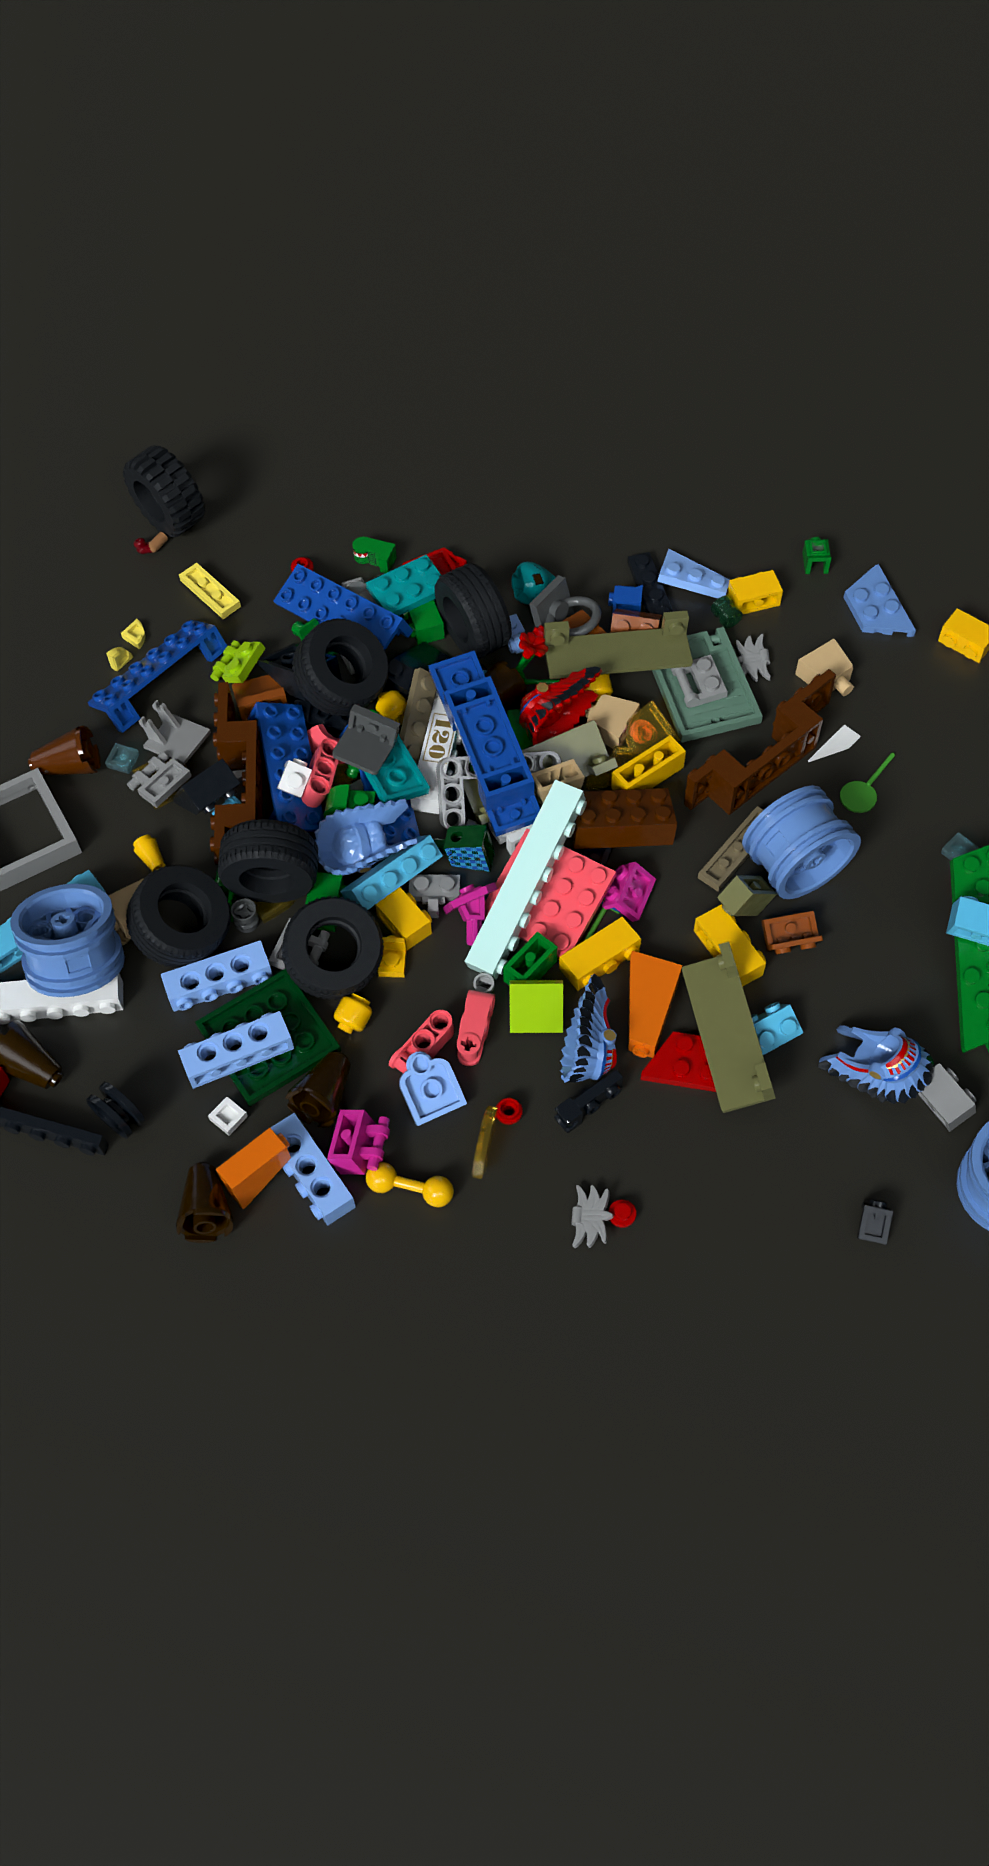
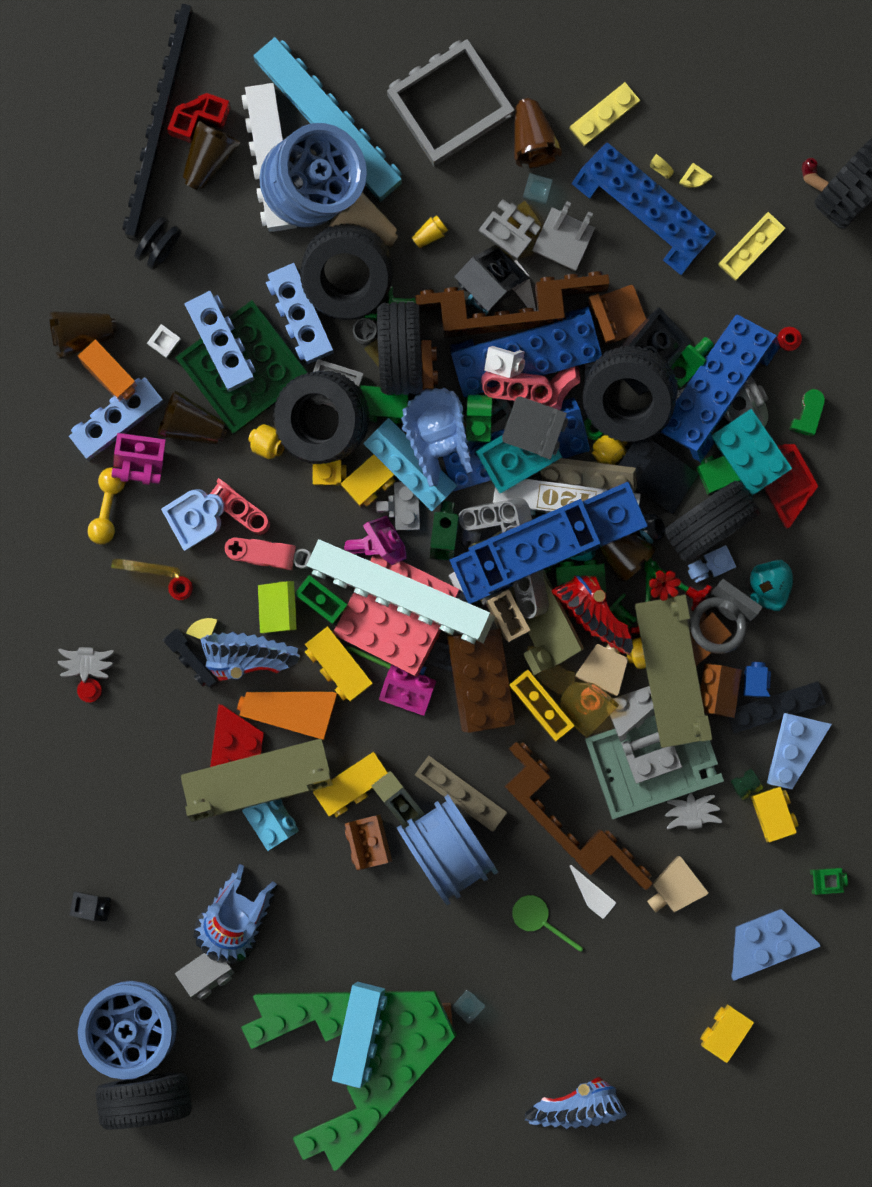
camera: 85 degrees right, 25 degrees up
lime plate [210,640,266,683] -> none
none -> light yellow tile [186,618,218,639]
none -> light yellow plate [569,82,640,147]
none -> light grey wing [605,686,654,742]

